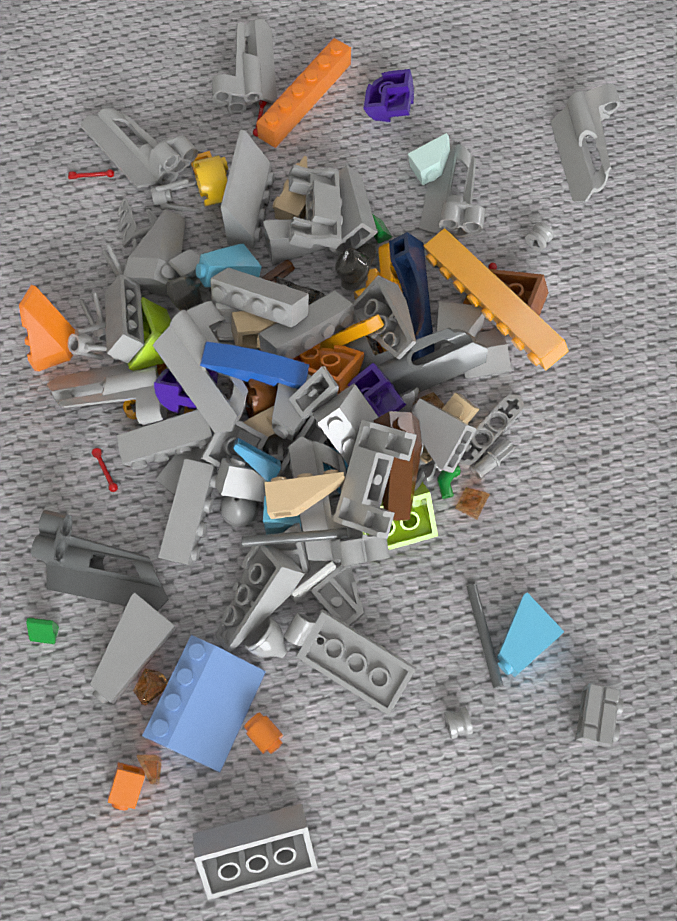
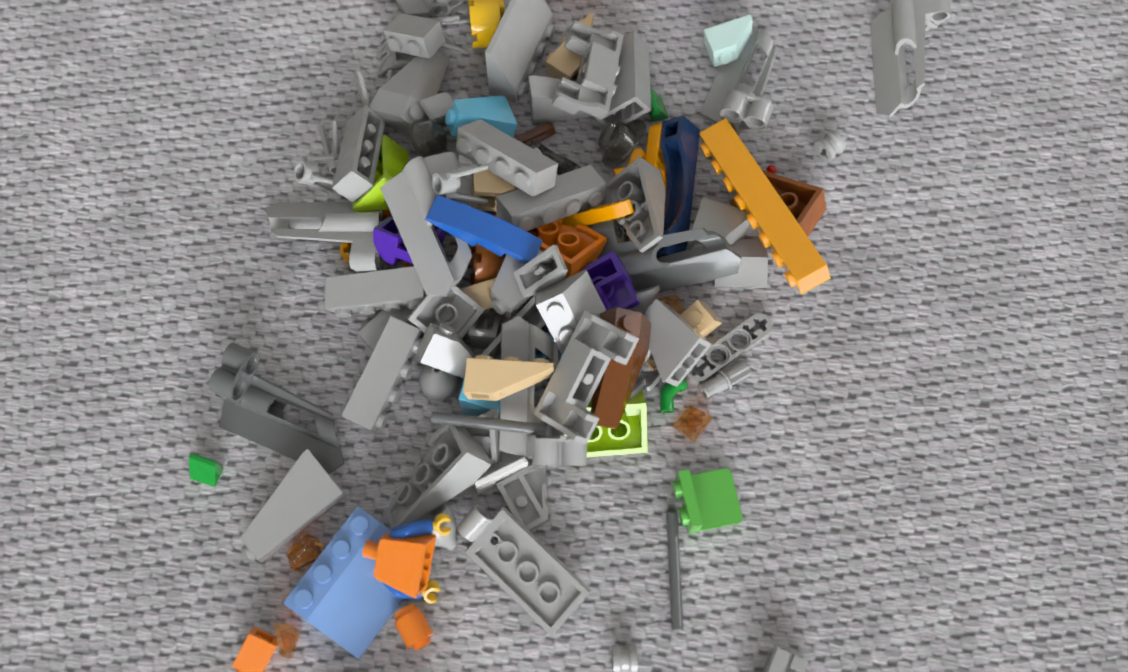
camera: 10 degrees right, 0 degrees up
orange wedge [19,284,75,372] -> none
red hinge [92,448,118,492] -> none
dark azure slope [233,438,281,482] -> none
medium azure slope [497,592,564,677] -> none
none -> orange torso [362,513,451,604]
none -> light grey brick [383,13,446,59]
none -> light grey plant [432,163,488,204]
none -> bright green bracket [672,468,743,534]

